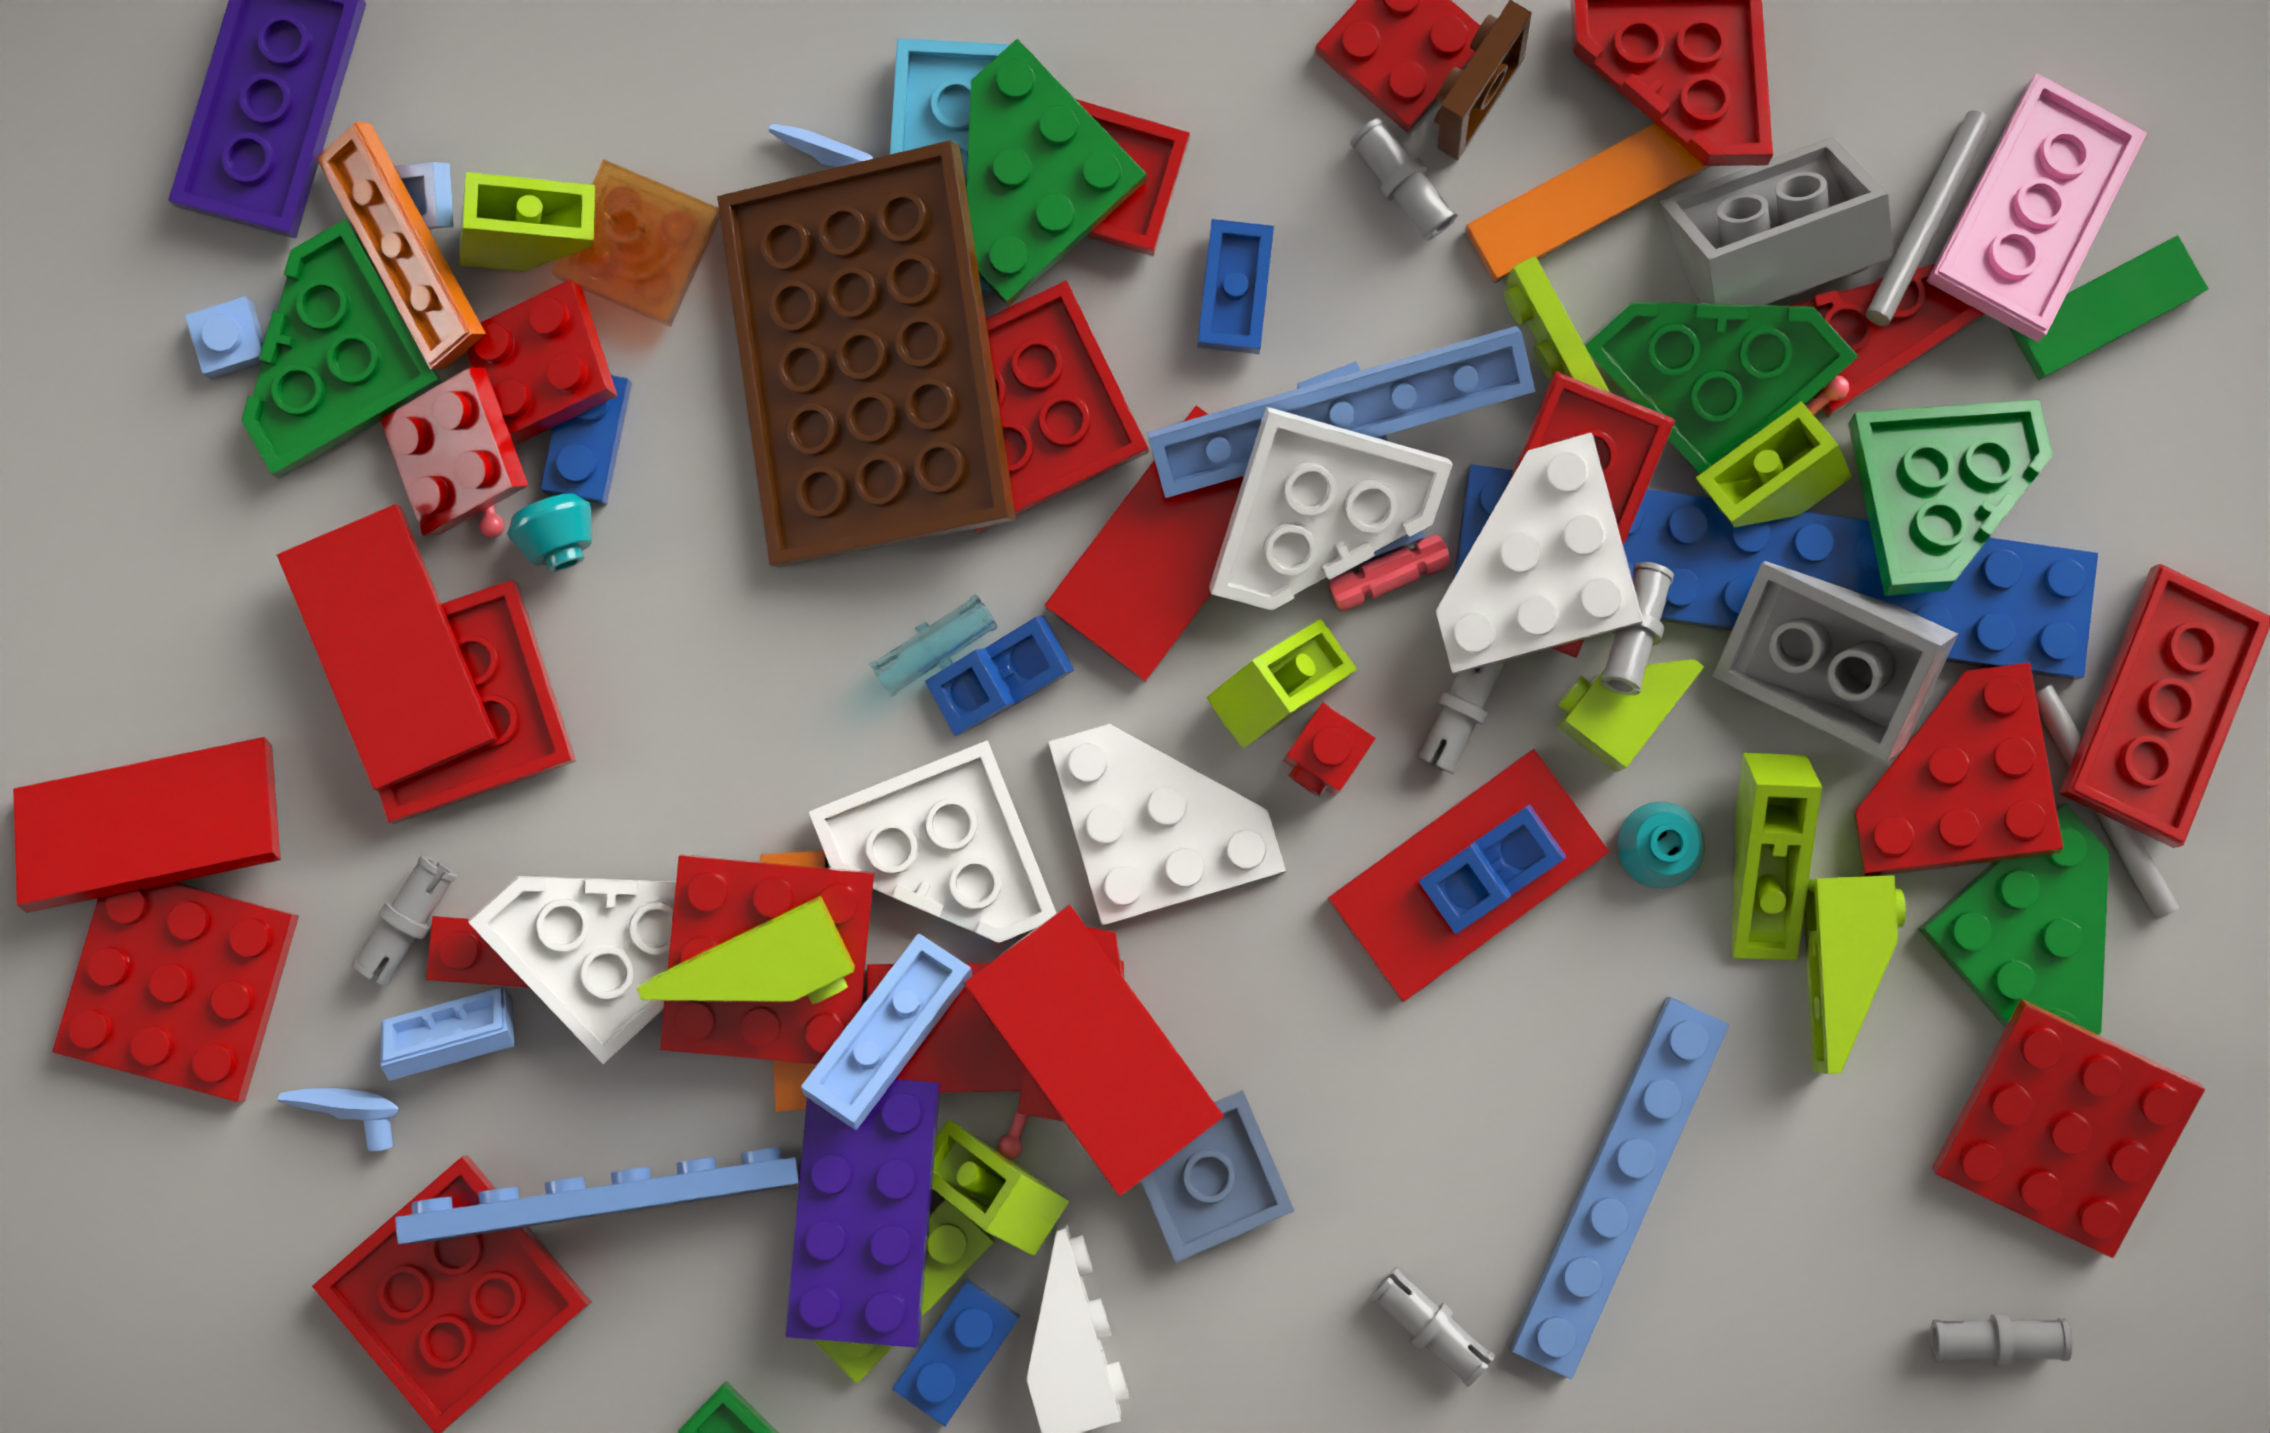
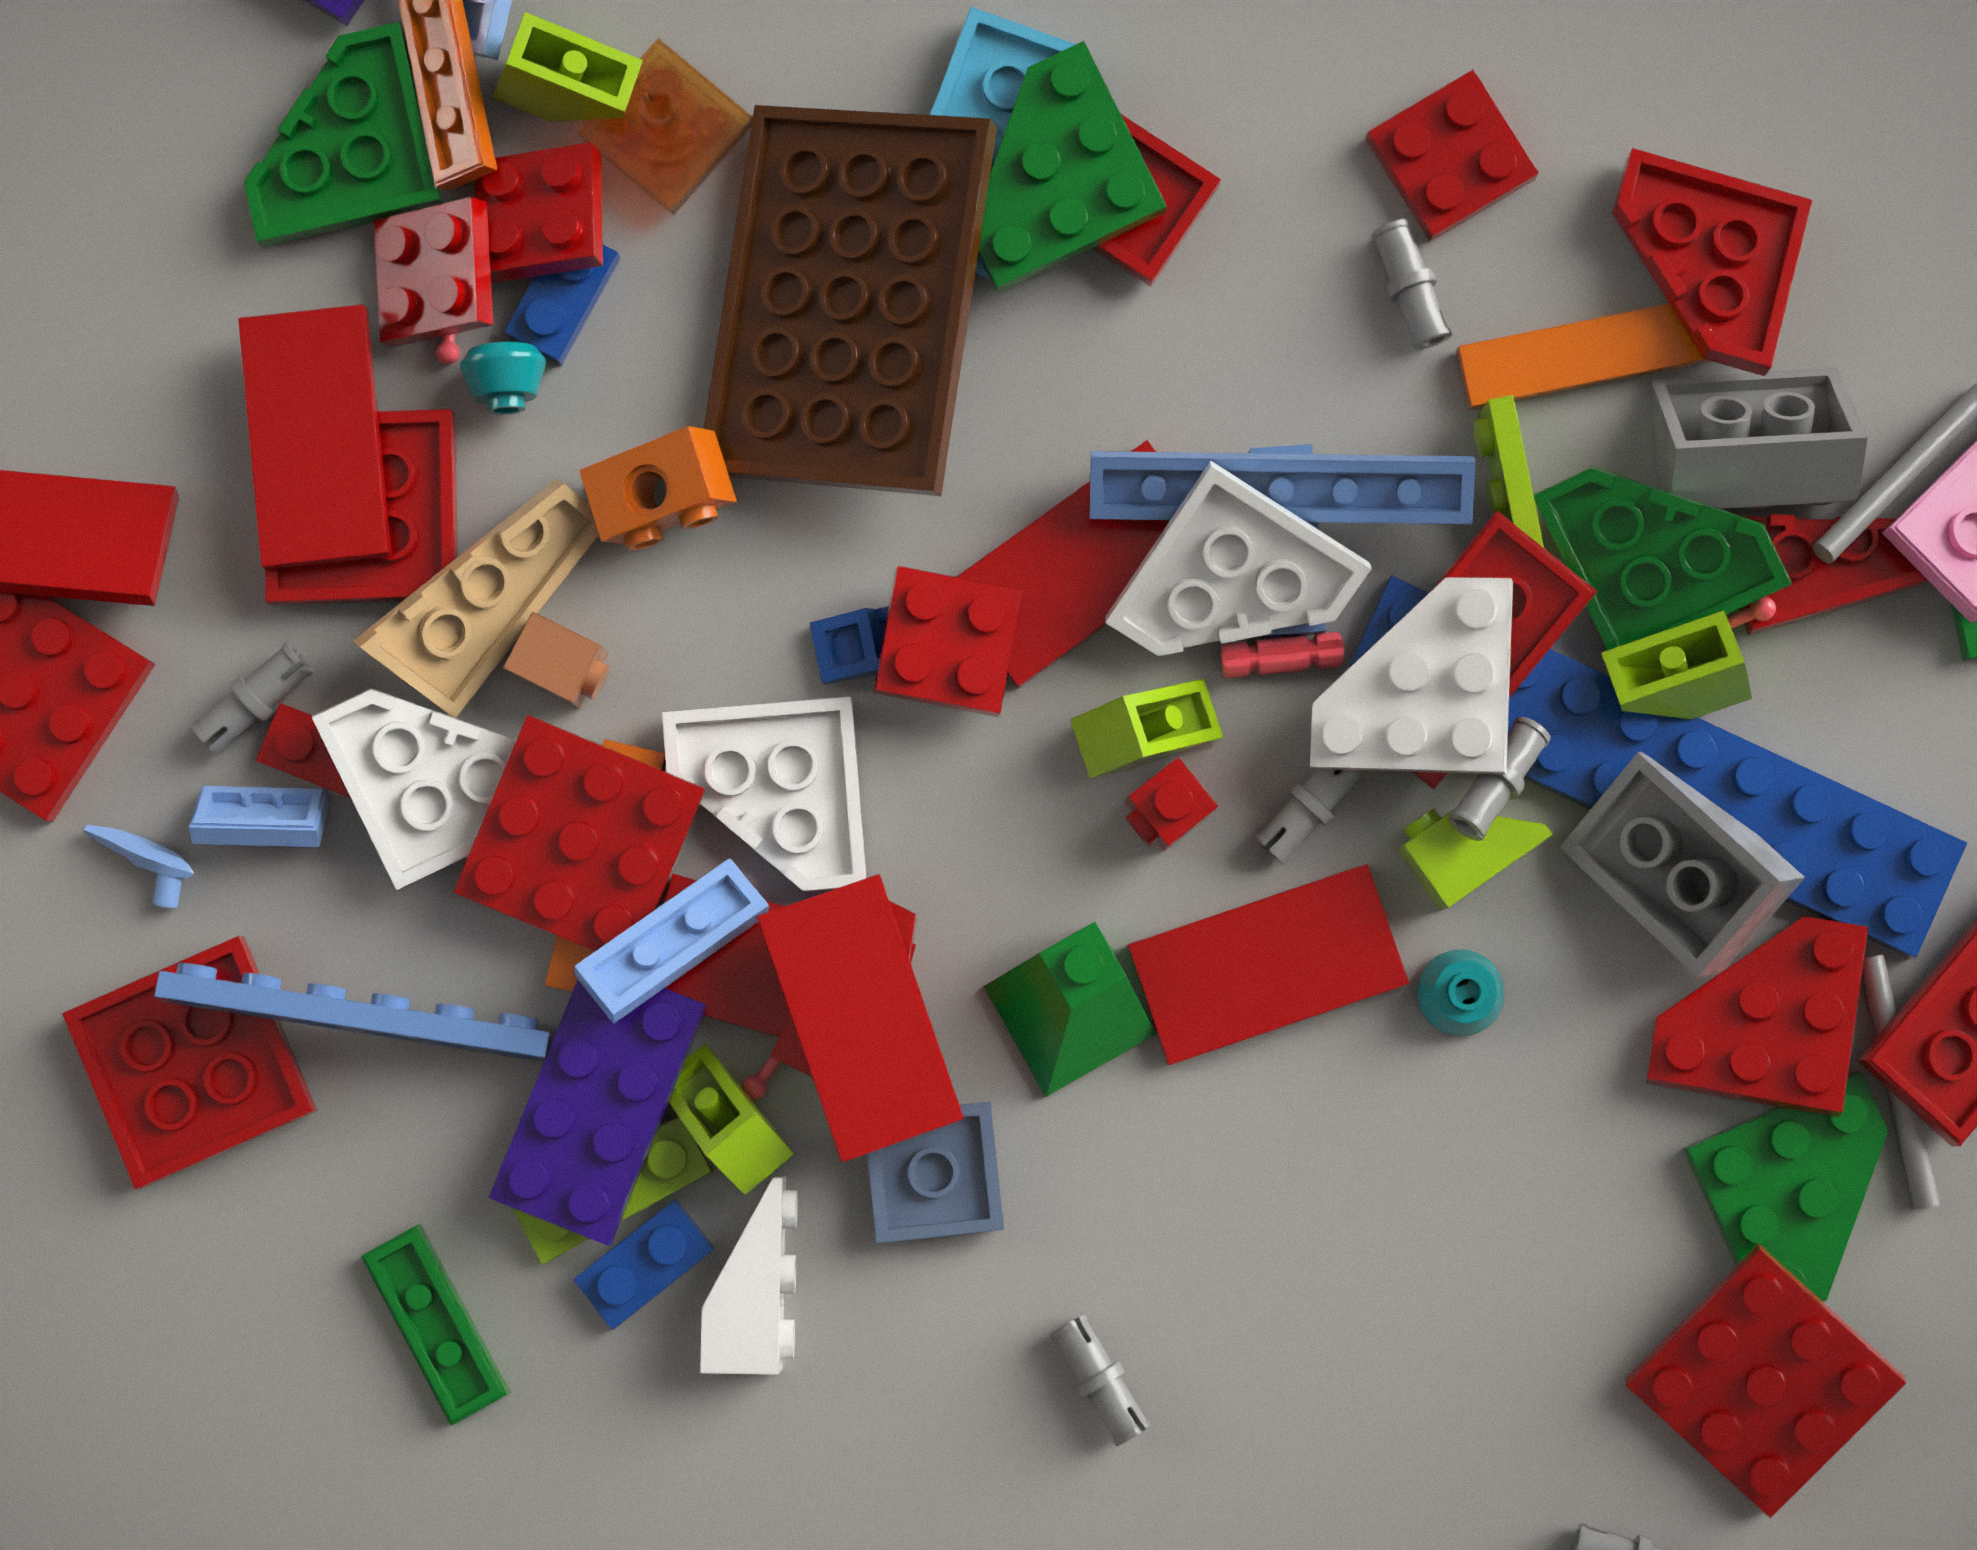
camera: 20 degrees right, 0 degrees up
light blue plate [185,296,264,379] -> none
lime slope [636,896,855,1004] -> none
light blue bar [769,124,873,167] -> none
clear light blue pin [869,594,998,698] -> none
red plate [976,280,1149,534] -> none
white plate [1048,724,1286,926] -> none
blue plate [1197,219,1274,354] -> none
blue slope [1419,804,1567,934] -> none
reddish brown plate [1434,0,1532,160] -> none
medium blue plate [1509,997,1730,1380] -> none
lime slope [1731,752,1822,961] -> none
lime slope [1804,875,1906,1074] -> none
plate [1848,399,2053,596] -> none
none -> tan wing [353,479,599,718]
none -> nougat brick [503,611,610,708]
none -> orange brick [579,426,737,551]
none -> red plate [873,566,1022,717]
none -> green slope [983,921,1156,1097]

